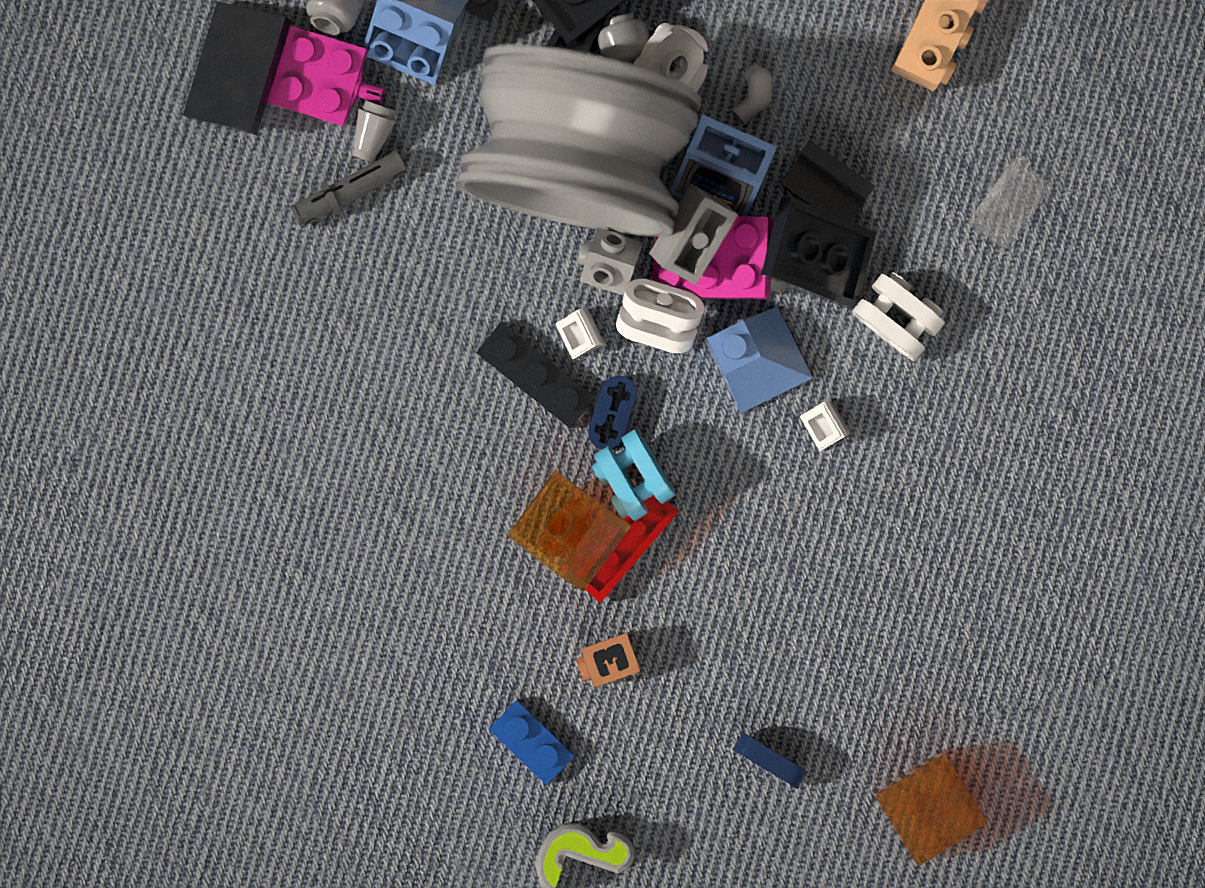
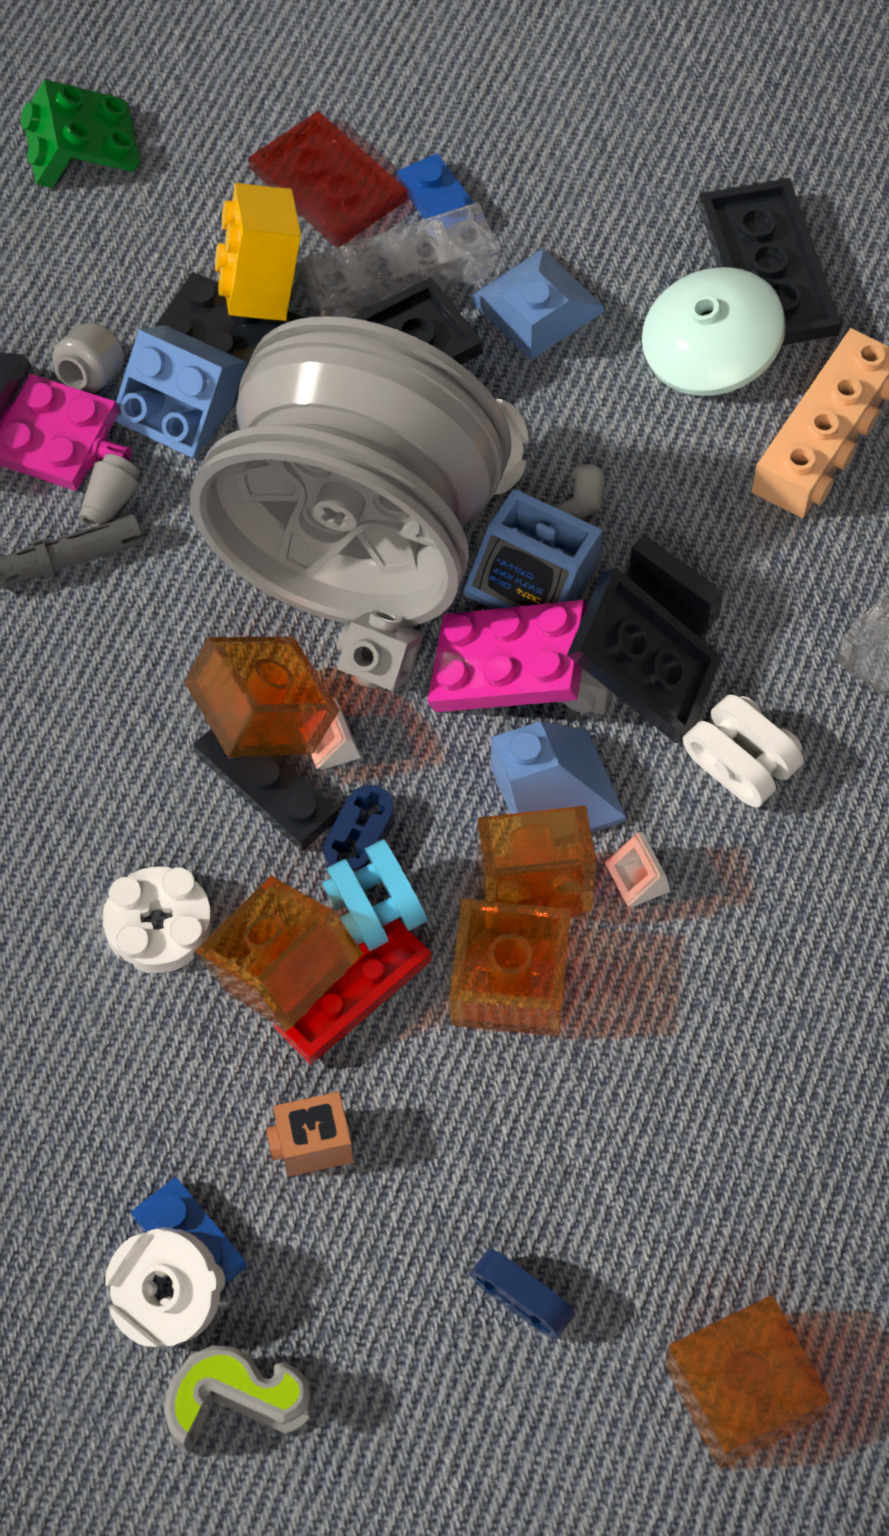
camera: 10 degrees right, 25 degrees down
white brick [616,279,704,353] -> none
light grey brick [649,184,738,285] -> none
none -> white plate [103,867,212,973]
none -> white plate [106,1227,225,1347]
none -> clear orange brick [184,636,339,757]
none -> clear orange brick [449,898,571,1036]
none -> clear orange brick [477,805,596,925]

